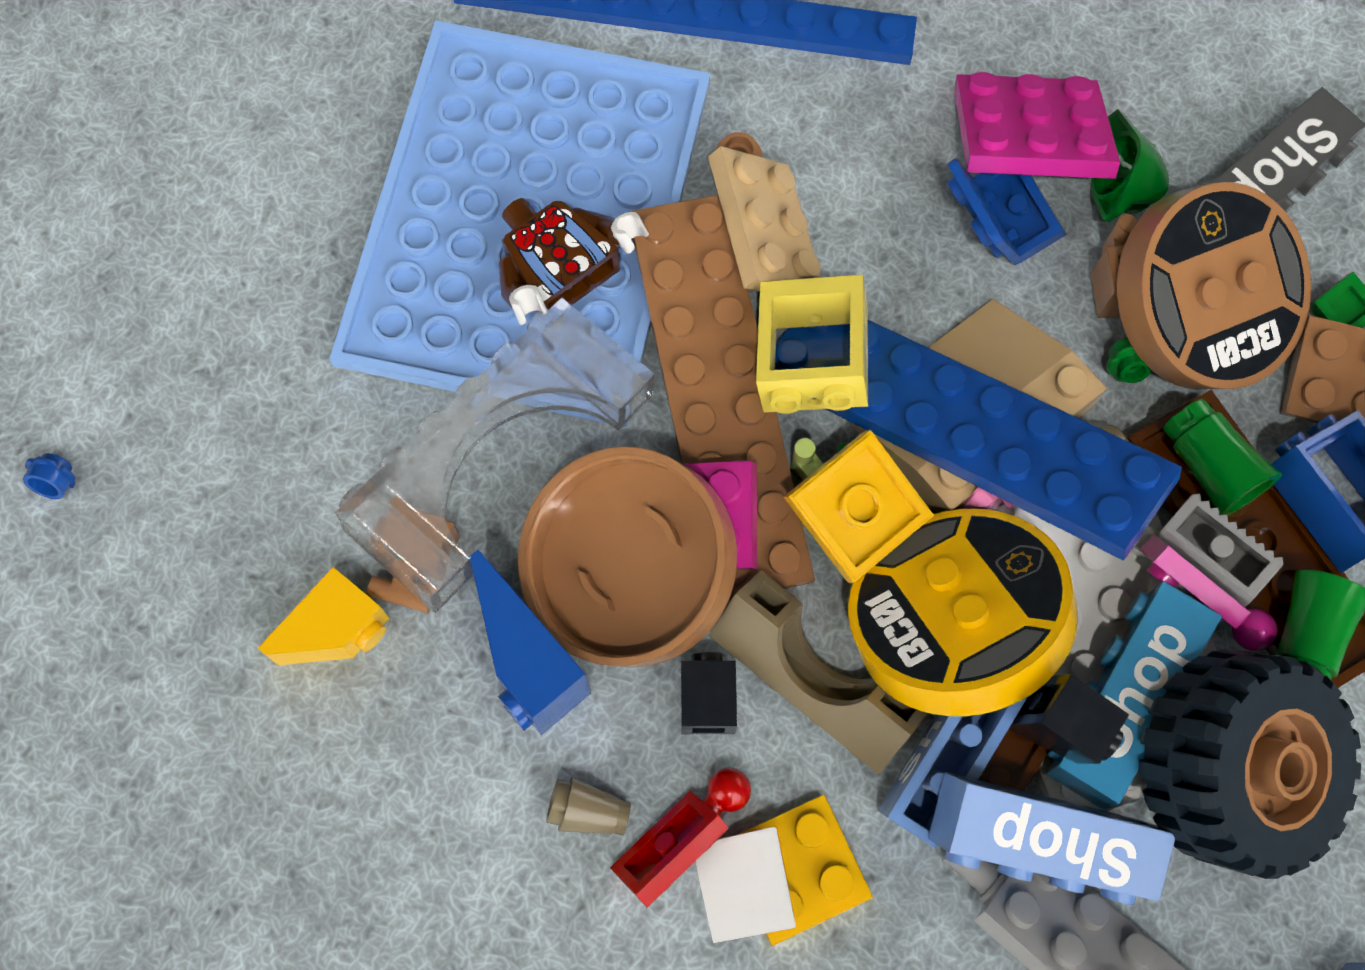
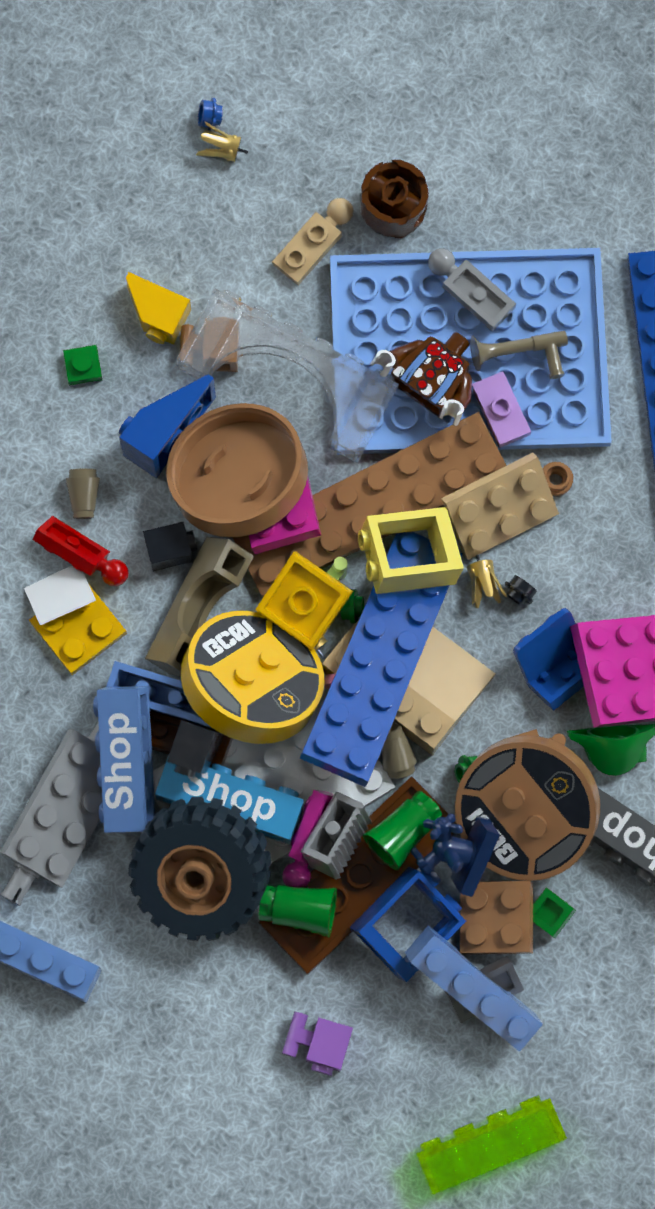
camera: 75 degrees right, 5 degrees up
none -> green plate [63,345,103,386]
none -> pearl gold piece [196,121,248,162]
none -> tan plate [272,198,353,285]
none -> reddish brown brick [361,160,429,238]
none -> dark blue piece [411,813,500,897]
none -> light grey plate [428,248,516,332]
none -> pearl gold piece [466,555,507,608]
none -> dark tan piece [470,331,568,379]
none -> lavender plate [472,371,531,448]
none -> black plate [504,575,537,606]

